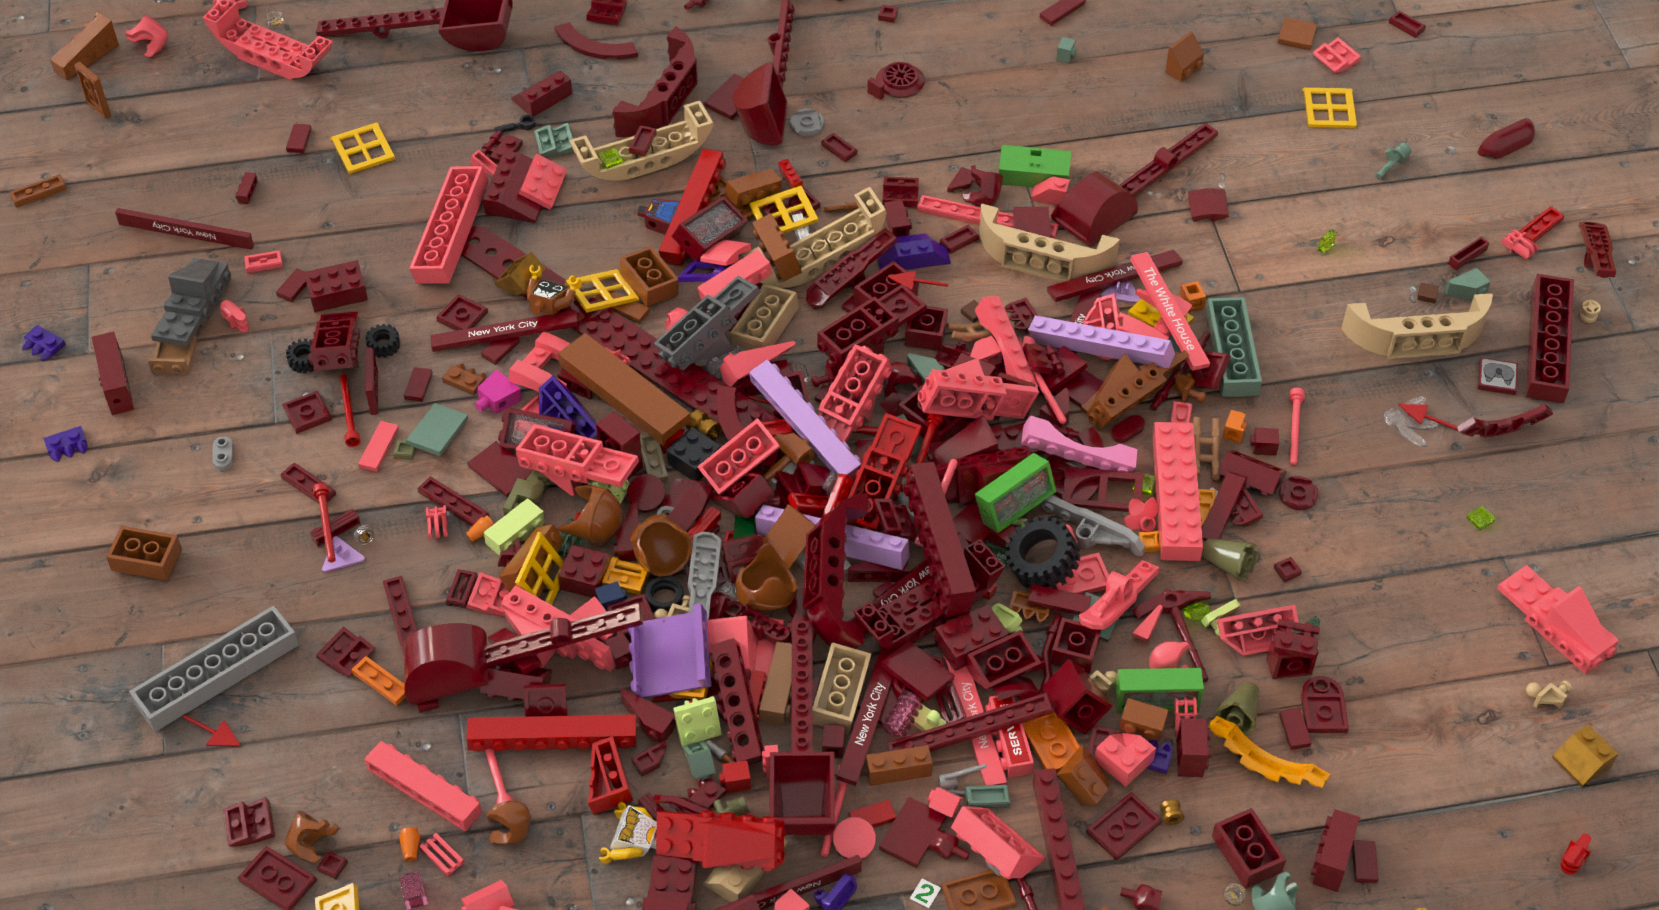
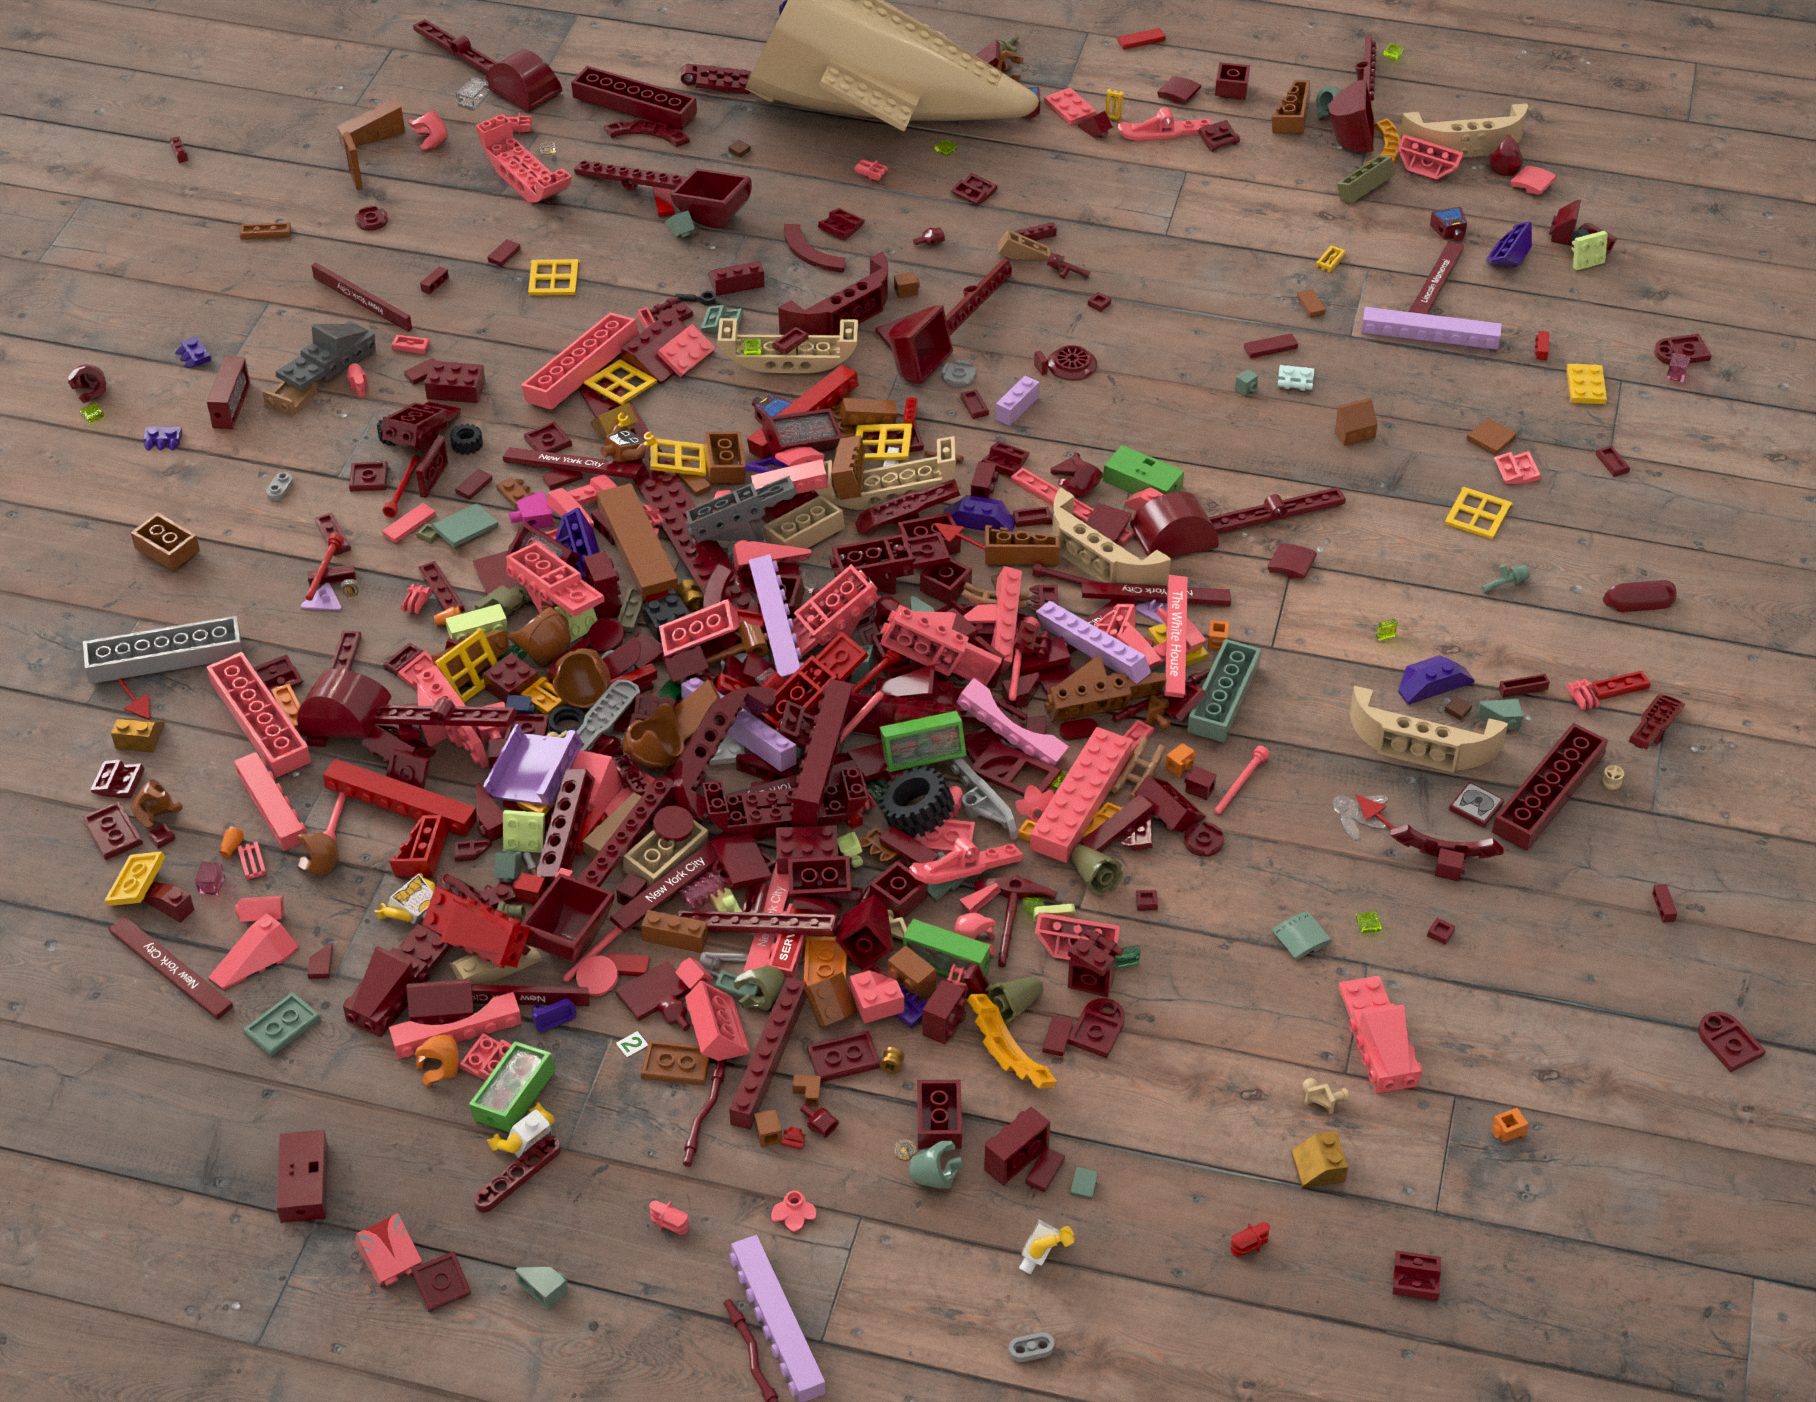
camera: 25 degrees right, 5 degrees down
none -> pearl gold slope [111,718,165,753]
none -> coral brick [206,652,311,778]
none -> dark red tile [355,206,388,231]
none -> yellow window [584,359,657,405]
none -> red tile [653,187,675,217]
none -> dark red tile [653,806,694,842]
none -> sand green slope [665,211,695,238]
none -> olive piece [734,965,785,1010]
none -> dark orange piece [793,1075,821,1106]
none -> dark orange brick [894,272,920,299]
none -> dark red tile [963,963,990,996]
none -> dark orange wedge [985,525,1059,565]
none -> lavender brick [995,376,1039,426]
none -> dark red piece [1032,562,1097,585]
none -> sand green slope [1070,1167,1098,1199]
none -> sand green slope [1272,911,1332,961]
none -> light aqua plate [1277,365,1314,391]
none -> dark purple wedge [1398,655,1475,705]
none -> dark red tile [1427,918,1456,945]
none -> dark red brick [1434,848,1467,881]

